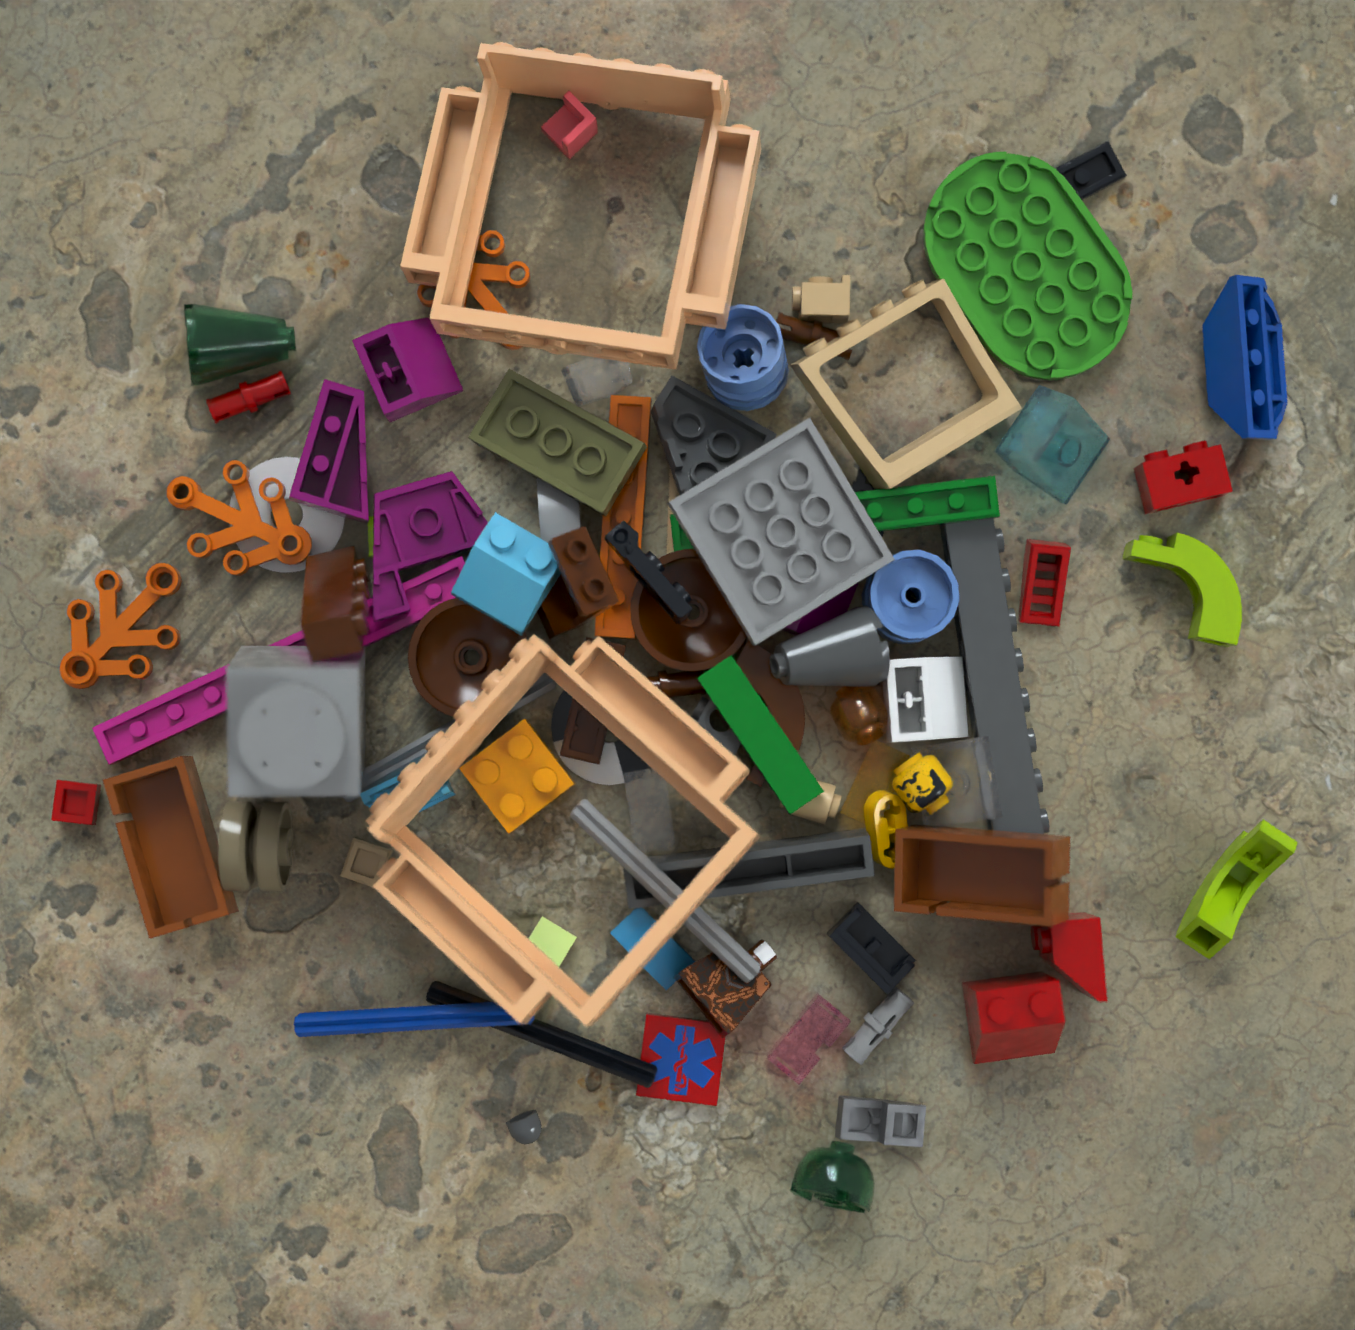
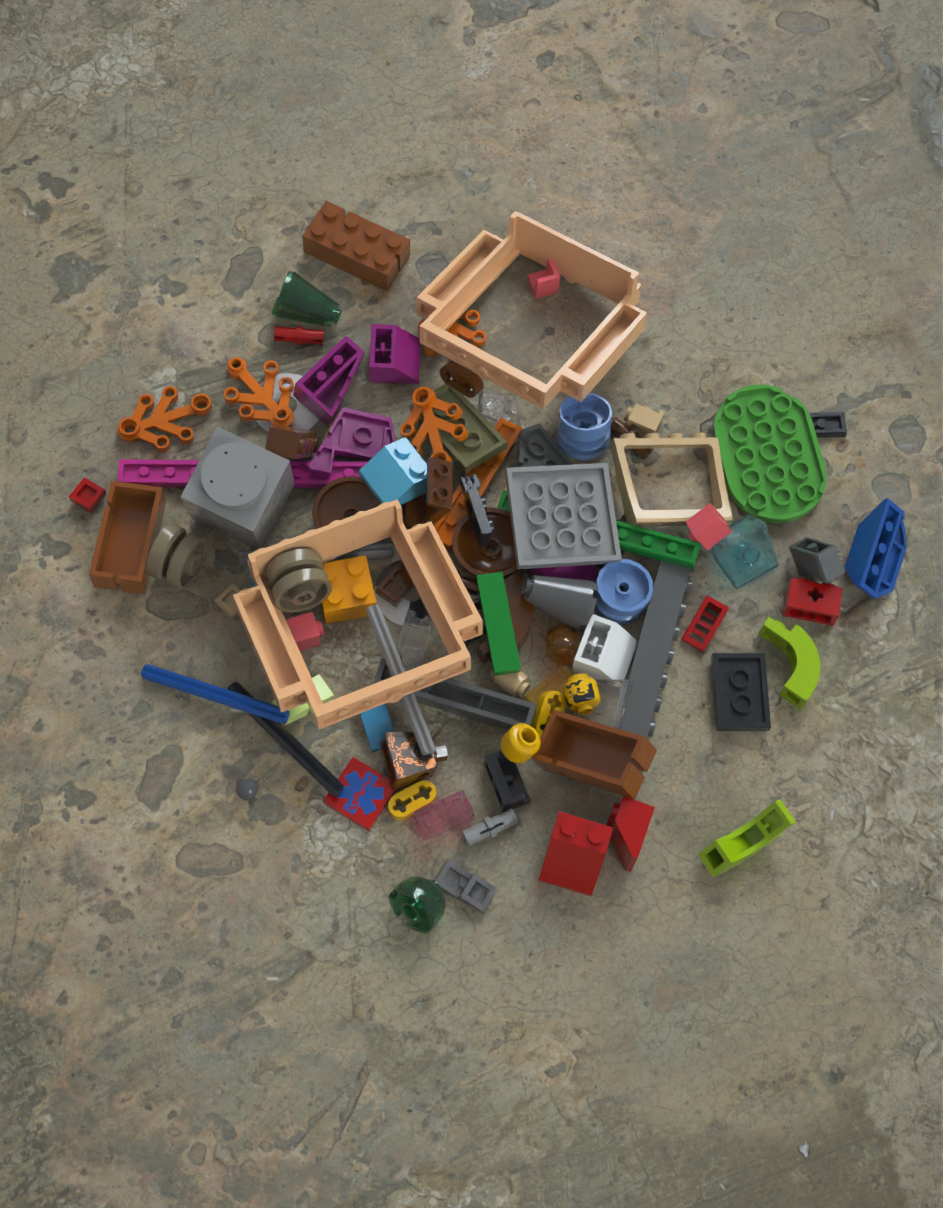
camera: 25 degrees right, 20 degrees down
none -> dark tan wheel [265,548,332,613]
none -> coral brick [285,612,324,651]
none -> dark orange piece [302,201,410,291]
none -> yellow beam [388,780,436,821]
none -> orange plant [400,387,469,462]
none -> reddish brown beam [440,361,484,398]
none -> yellow head [500,723,541,763]
none -> coral brick [686,503,732,551]
none -> black plate [711,653,771,731]
none -> dark grey brick [789,537,846,584]

